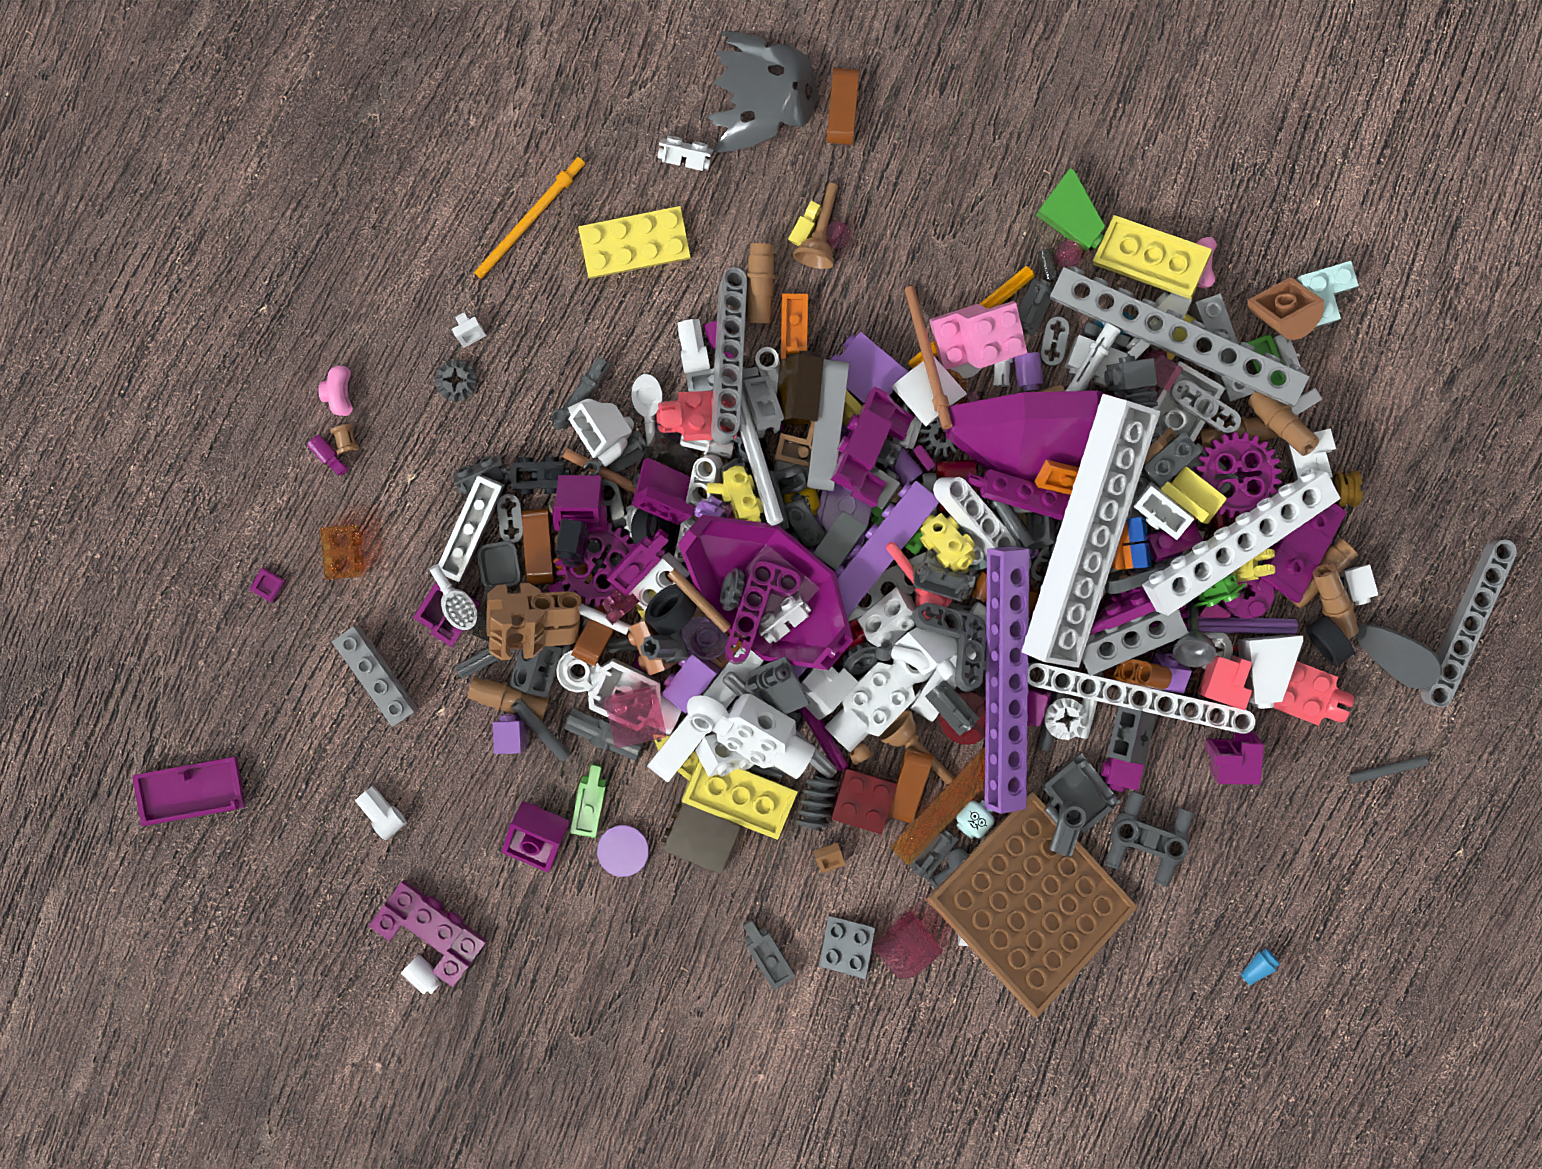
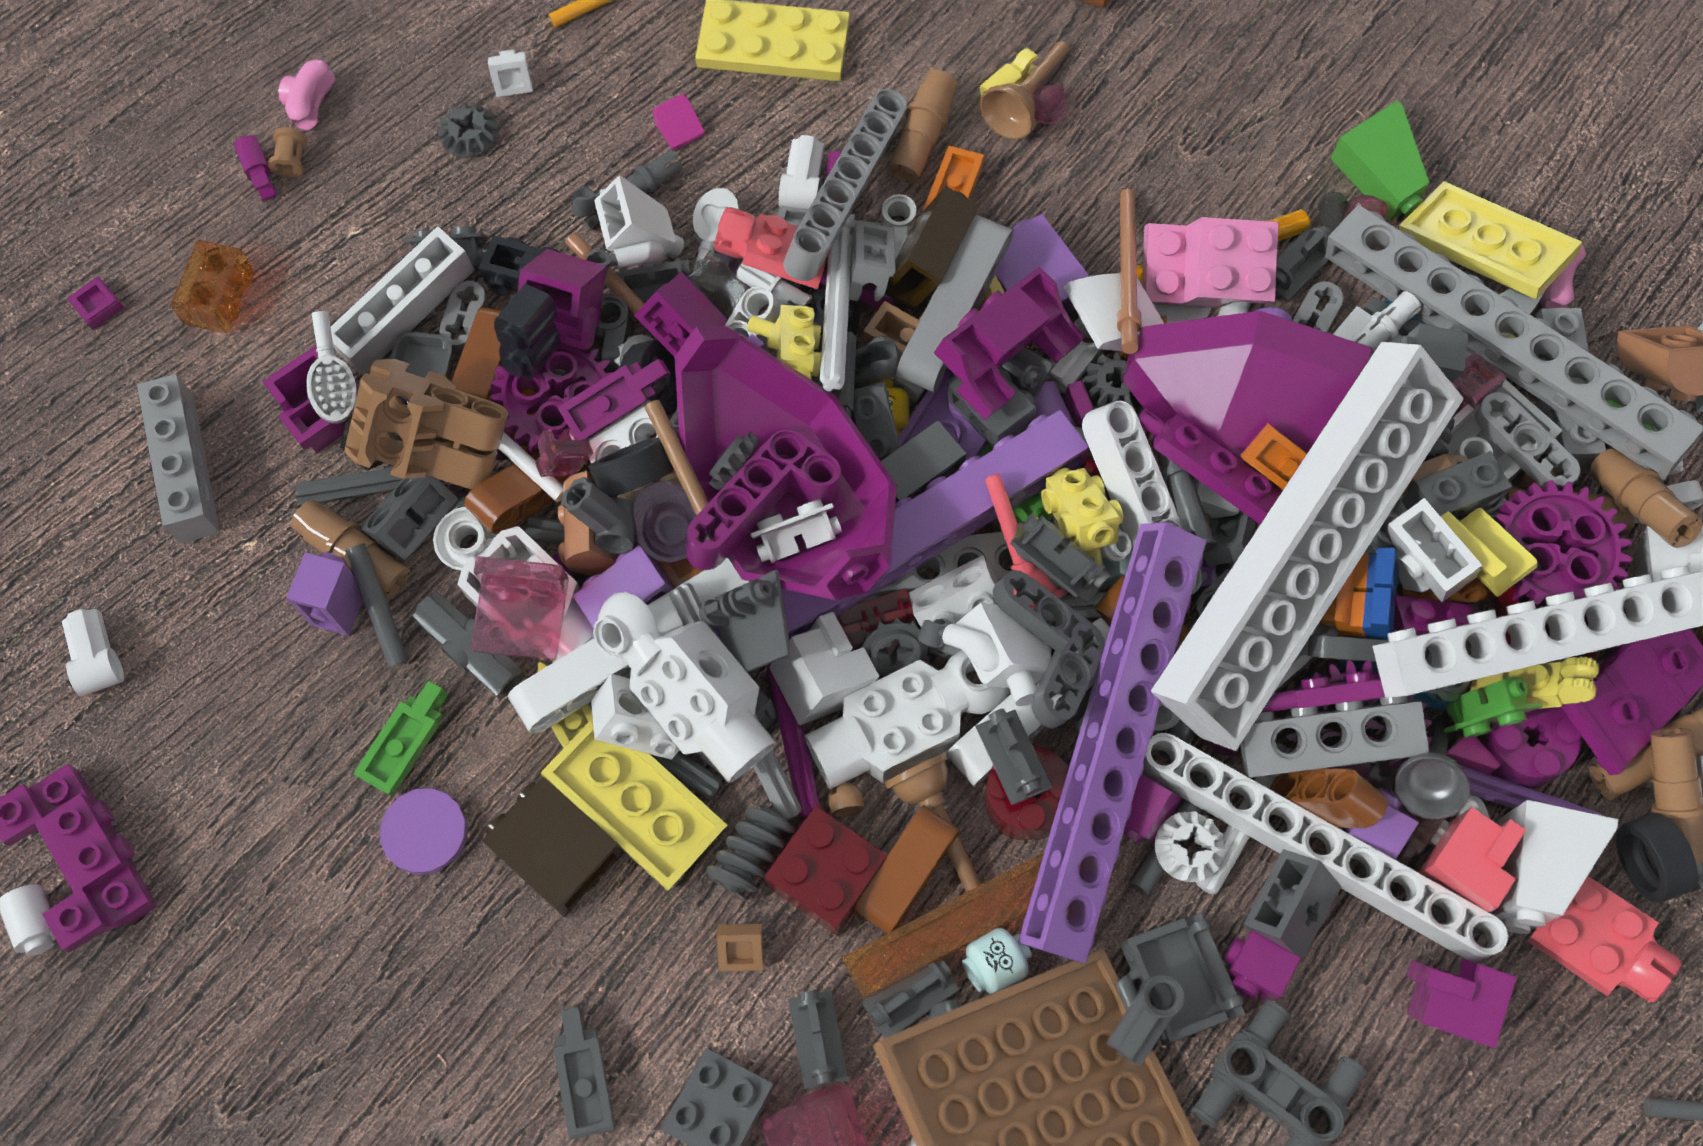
camera: 25 degrees right, 20 degrees down
magenta slope [501,800,570,873] -> none
none -> dark pink slope [653,94,705,151]
none -> dark grey hinge [788,990,849,1090]

